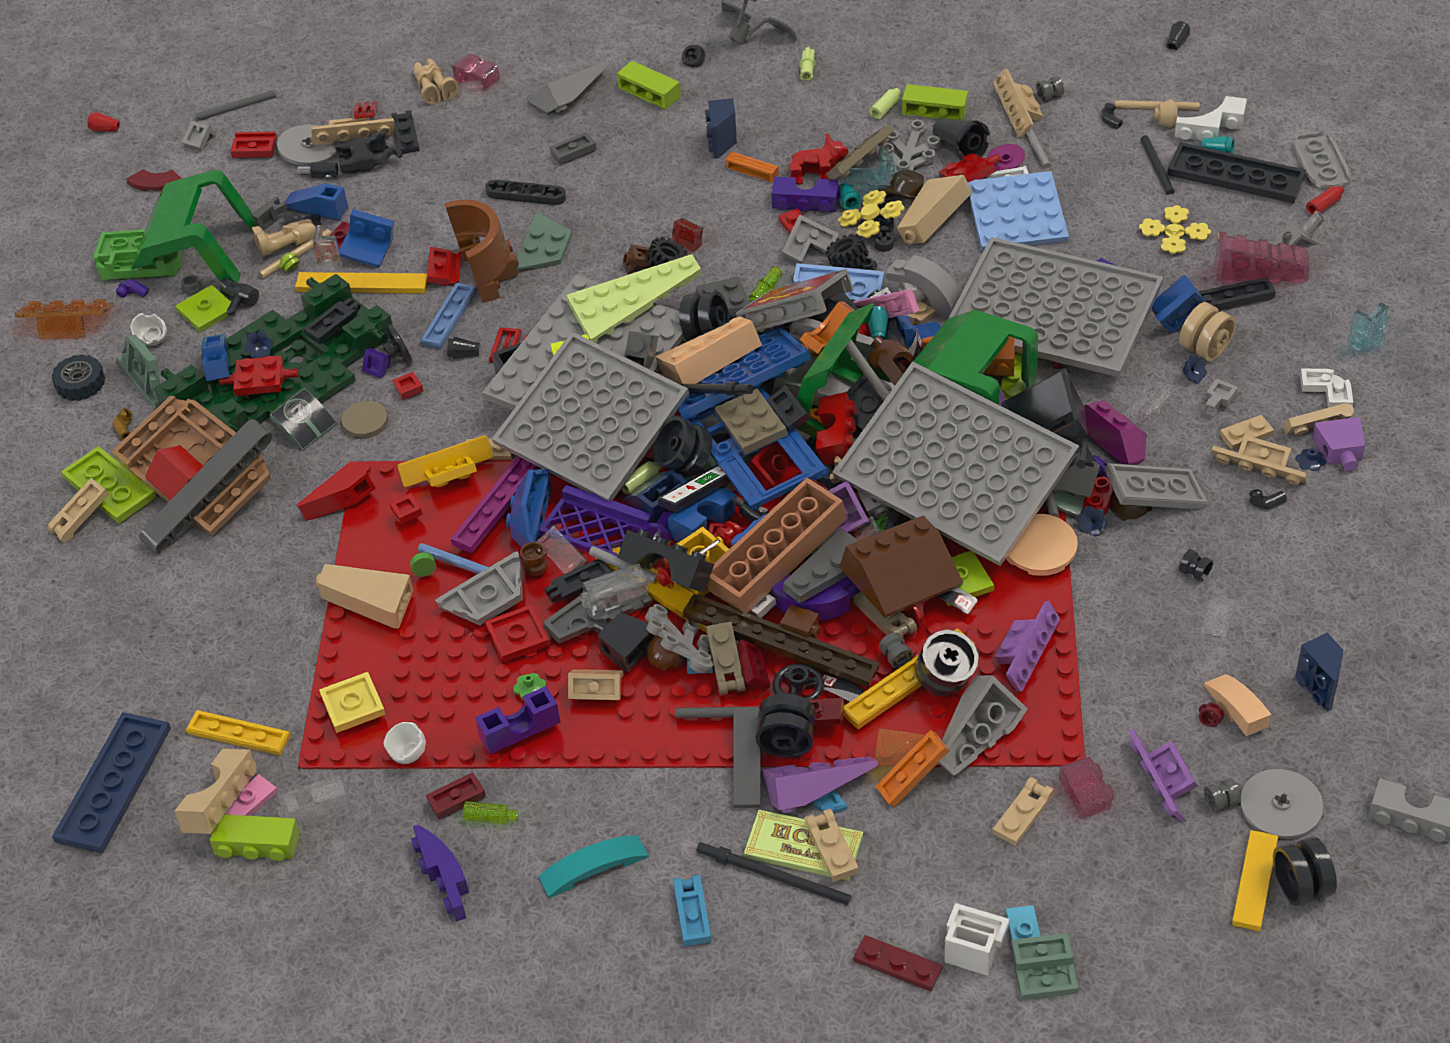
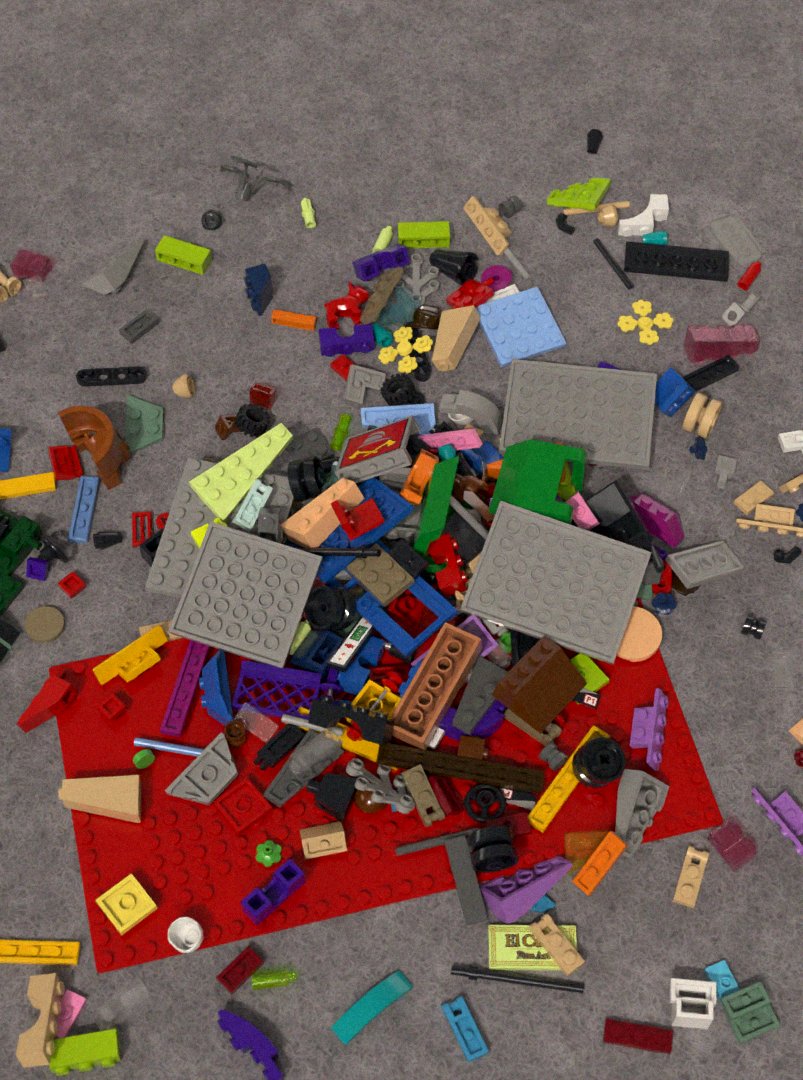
camera: 20 degrees left, 10 degrees up
none -> tan cone [172,374,195,398]
none -> light aqua plate [232,478,273,532]
none -> red bracket [331,499,385,541]
none -> dark purple arch [352,244,410,281]
none -> lime plate [547,178,611,210]
none -> bright pink plate [564,492,600,531]

